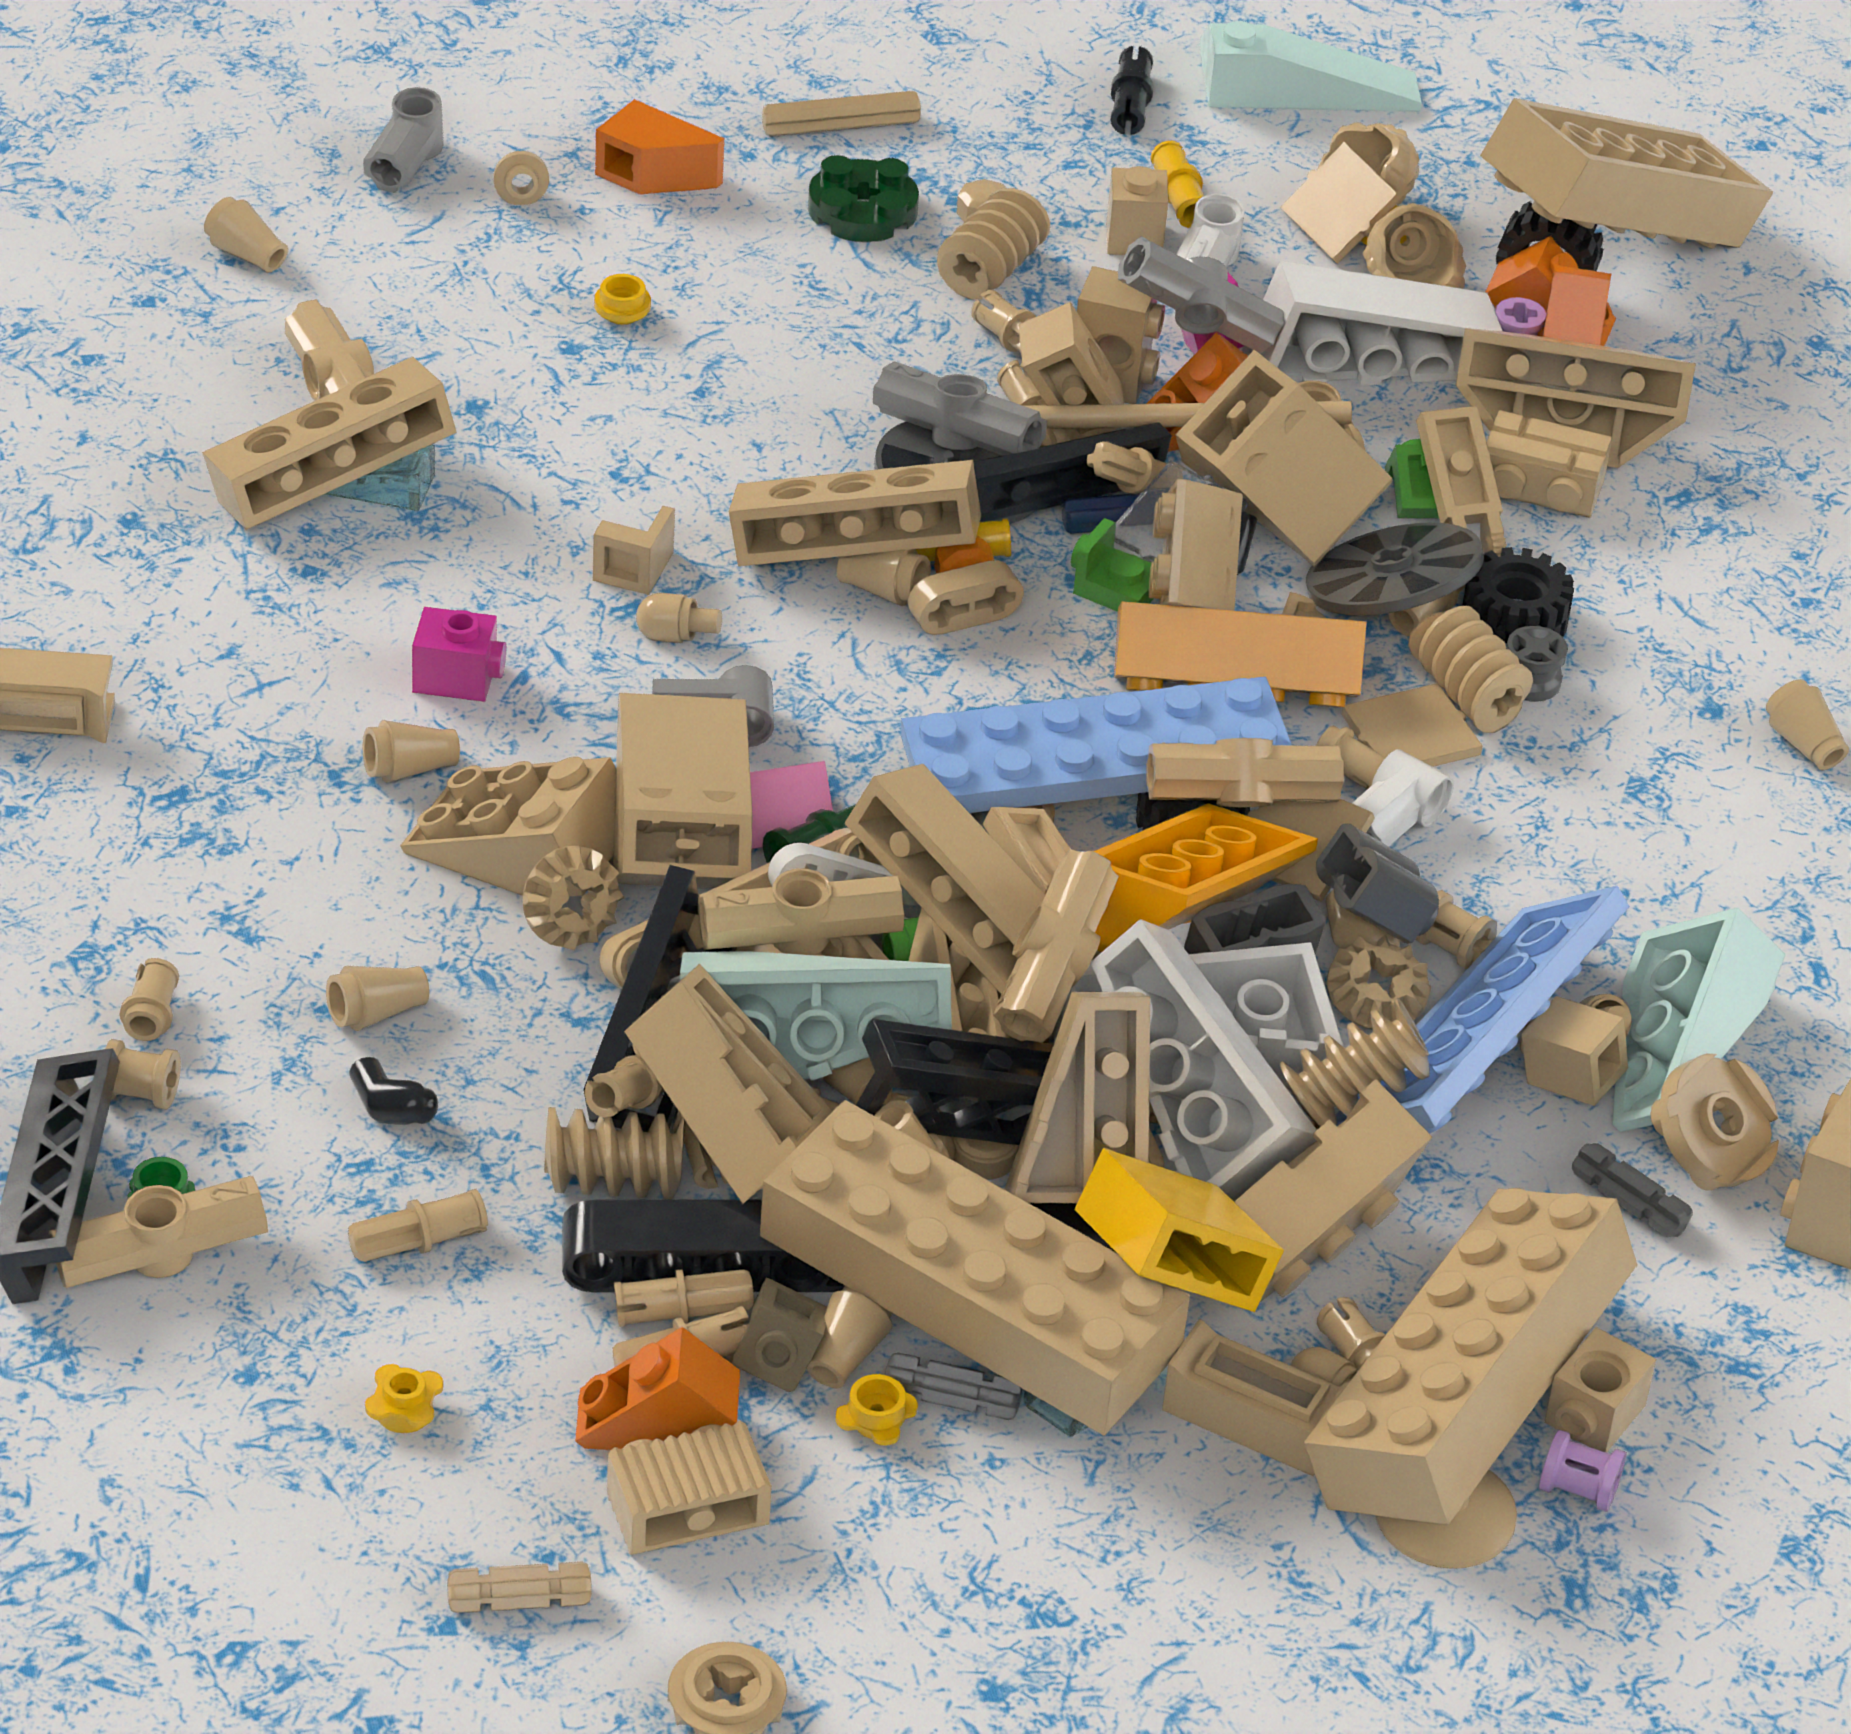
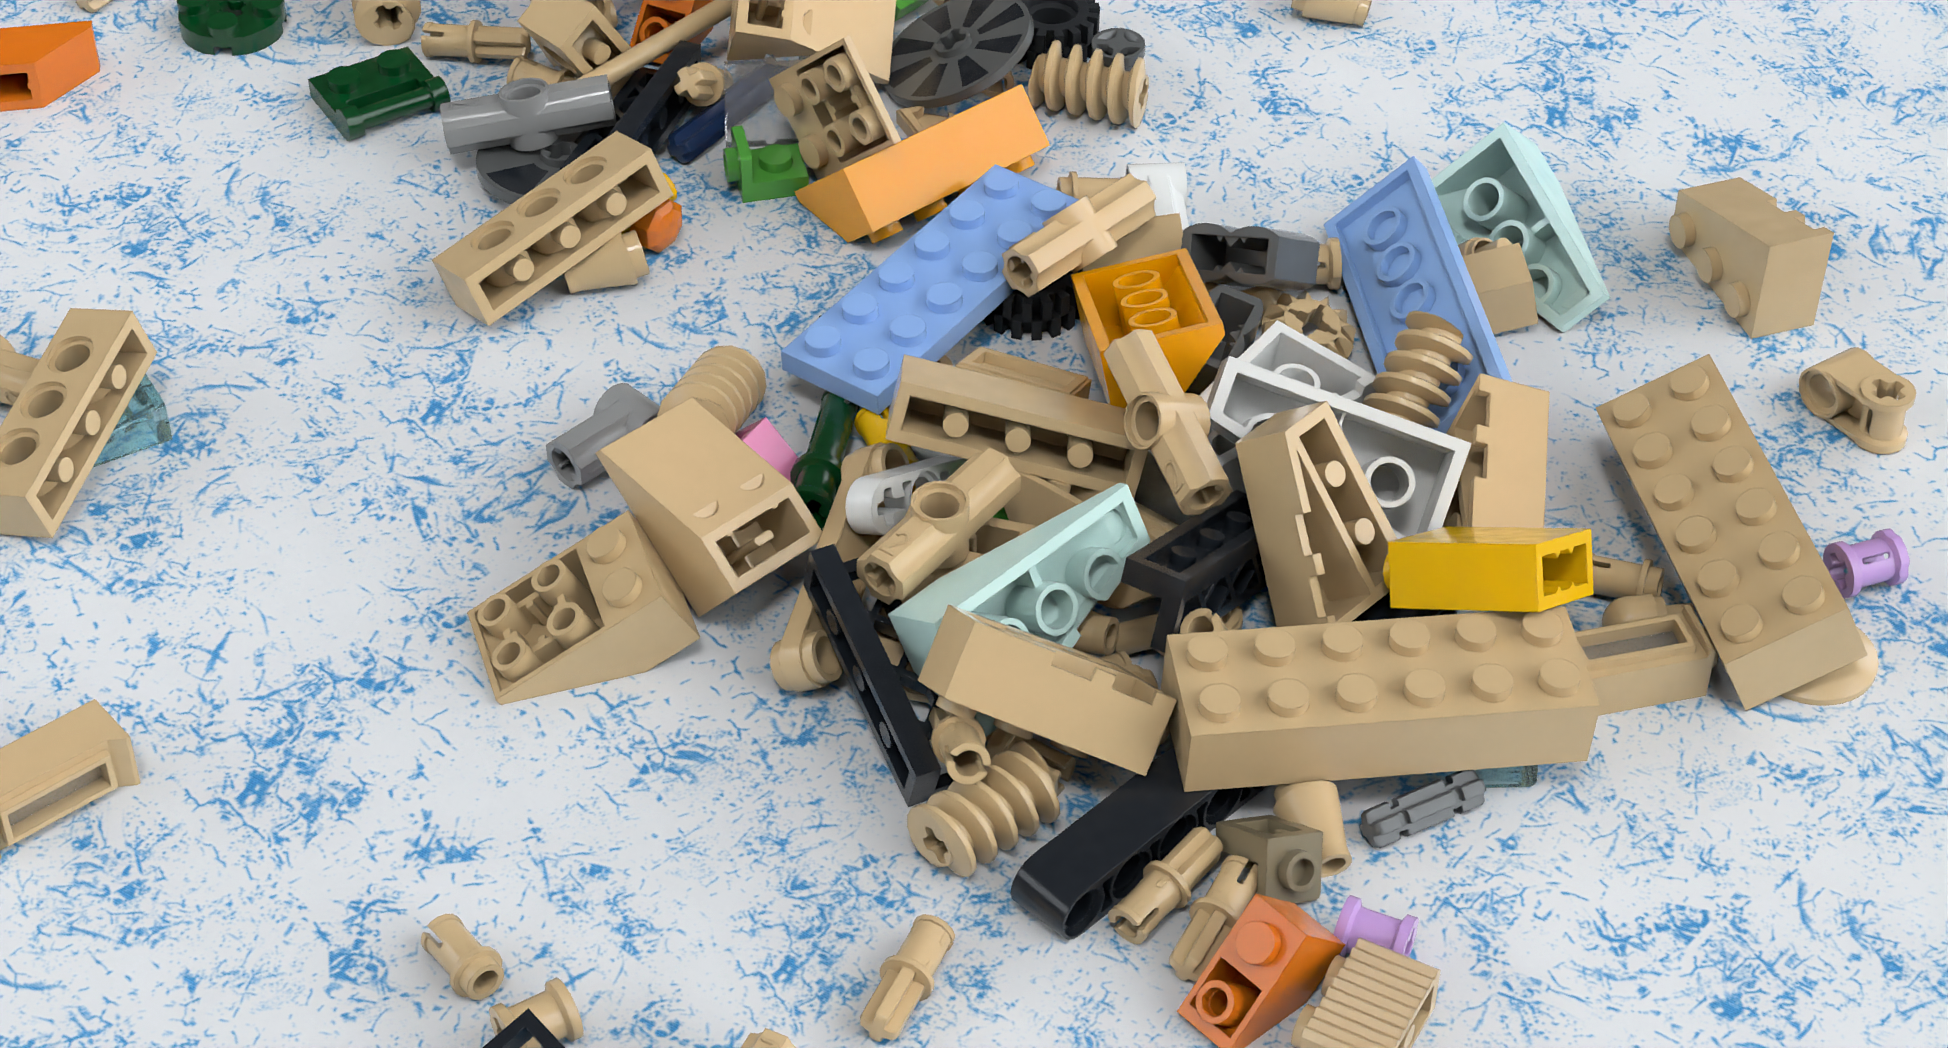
camera: 40 degrees left, 0 degrees up
tan cone [326,966,429,1031] -> none
black arm [349,1057,439,1125] -> none
tan cone [362,720,460,783] -> none
dark pink brick [412,606,507,702] -> none
tan gear [523,846,624,950] -> none
tan panel [593,506,675,595] -> none
yellow plate [594,274,651,325] -> none
tan cylinder [636,593,722,643] -> none
yellow plate [835,1374,918,1446] -> none
tan beam [907,560,1024,635] -> none
tan piece [1341,683,1483,767] -> none
tan brick [1544,1327,1656,1453] -> none
dark grey axle [1572,1143,1693,1237] -> none
tan plate [1650,1054,1779,1190] -> none
none -> dark green plate [308,46,451,141]
none -> tan piece [657,345,767,434]
none -> lavender bush [1333,895,1419,957]
none -> tan piece [1799,347,1917,454]

